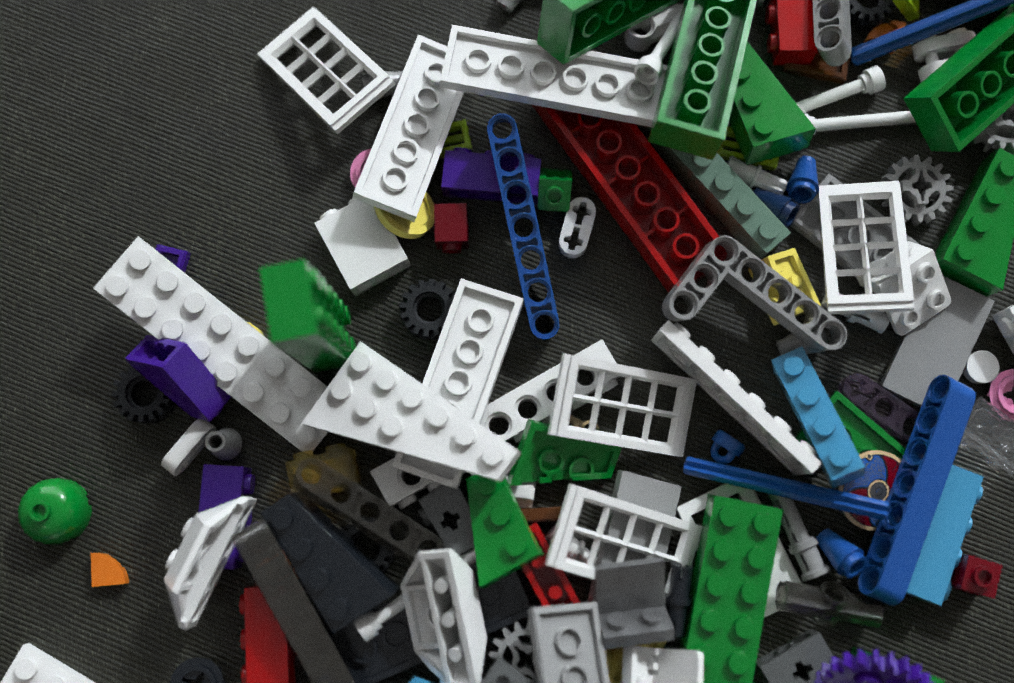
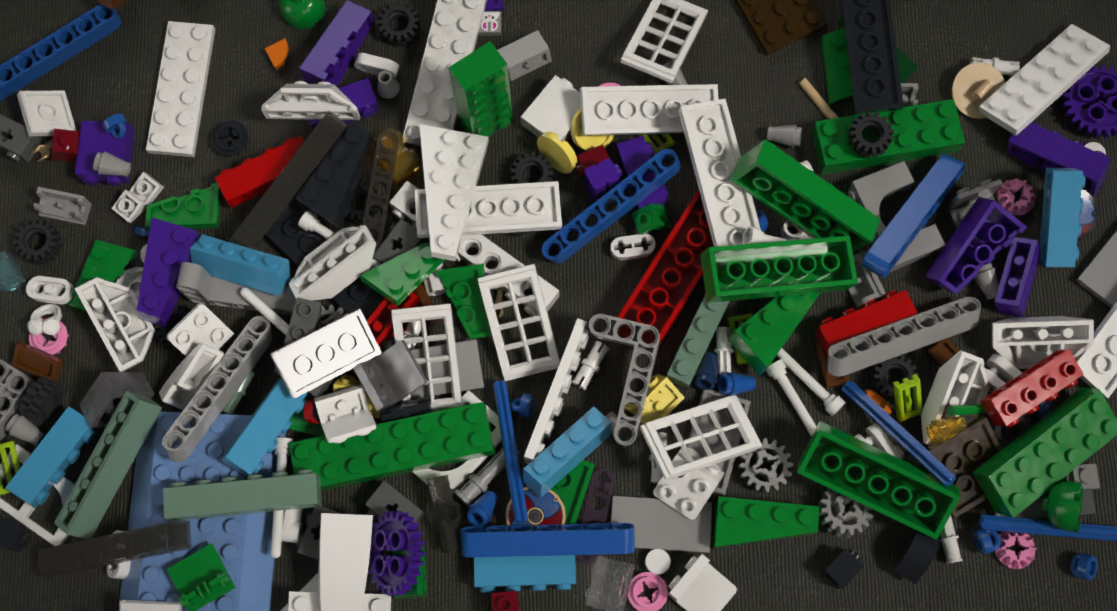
camera: 65 degrees right, 5 degrees down
dark purple slope [125,335,231,422] -> none
none -> dark purple wedge [299,0,374,87]
none -> tile [478,11,501,36]
none -> light grey hinge [497,30,552,81]
none -> light yellow tile [537,131,577,174]
none -> white pin [572,341,609,390]
none -> dark purple brick [585,158,622,203]

